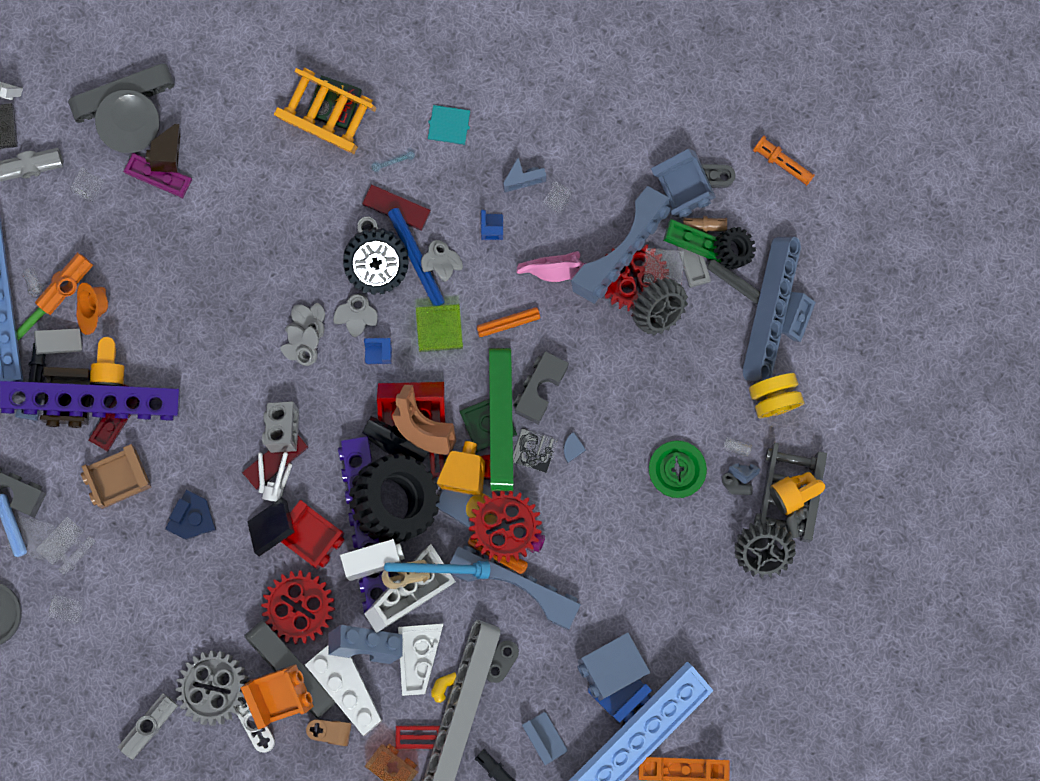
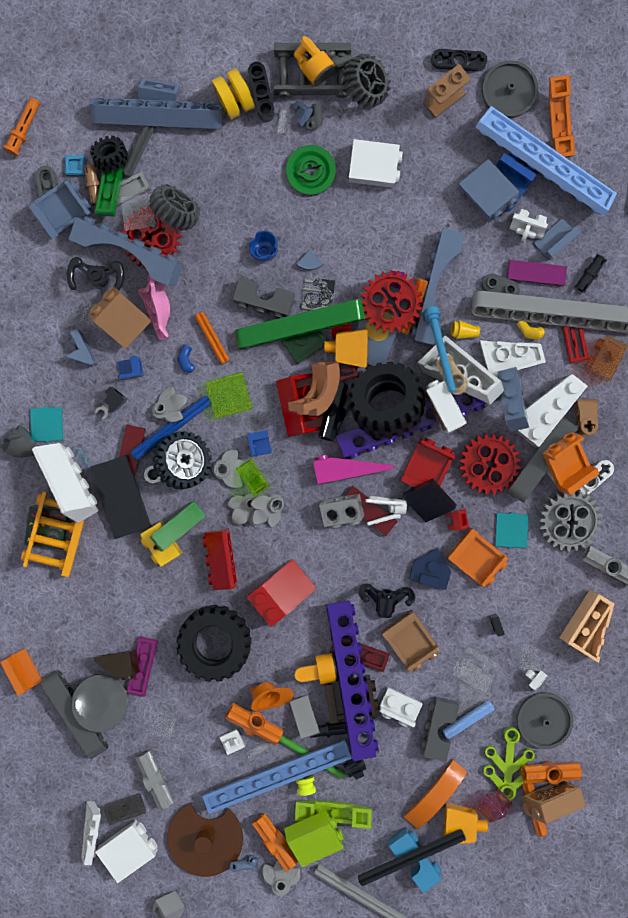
camera: 100 degrees left, 10 degrees up
none -> dark grey hat [0,425,37,458]
none -> orange panel [0,649,42,696]
none -> white slope [32,443,98,523]
none -> dark azure tile [65,155,85,176]
none -> black piece [66,257,124,291]
none -> medium nougat brick [88,286,151,349]
none -> black tile [90,455,152,539]
none -> black piece [95,387,128,420]
none -> yellow brick [140,521,182,567]
none -> green tile [150,501,206,552]
none -> black tyre [176,605,252,682]
none -> blue arm [177,344,194,373]
none -> red slope [202,528,237,590]
none -> white tile [220,728,245,755]
none -> clear neon green slope [236,458,270,498]
none -> slope [247,559,317,627]
none -> black beam [248,61,275,122]
none -> blue hair [249,230,278,263]
none -> dark pink slope [313,455,394,484]
none -> white brick [349,139,403,188]
none -> black piece [358,583,416,618]
none -> white bracket [379,687,423,728]
none -> medium nougat panel [423,64,471,118]
none -> black beam [431,49,487,71]
none -> red tile [445,509,469,531]
none -> orange panel [446,527,508,588]
none -> yellow cone [450,320,480,339]
none -> dark grey piece [482,61,538,118]
none -> black tile [489,614,505,637]
none -> teal piece [495,512,529,549]
none -> magenta tile [507,260,567,286]
none -> white hips [510,209,548,242]
none -> white tile [525,669,548,691]
none -> light nougat wedge [559,589,614,663]

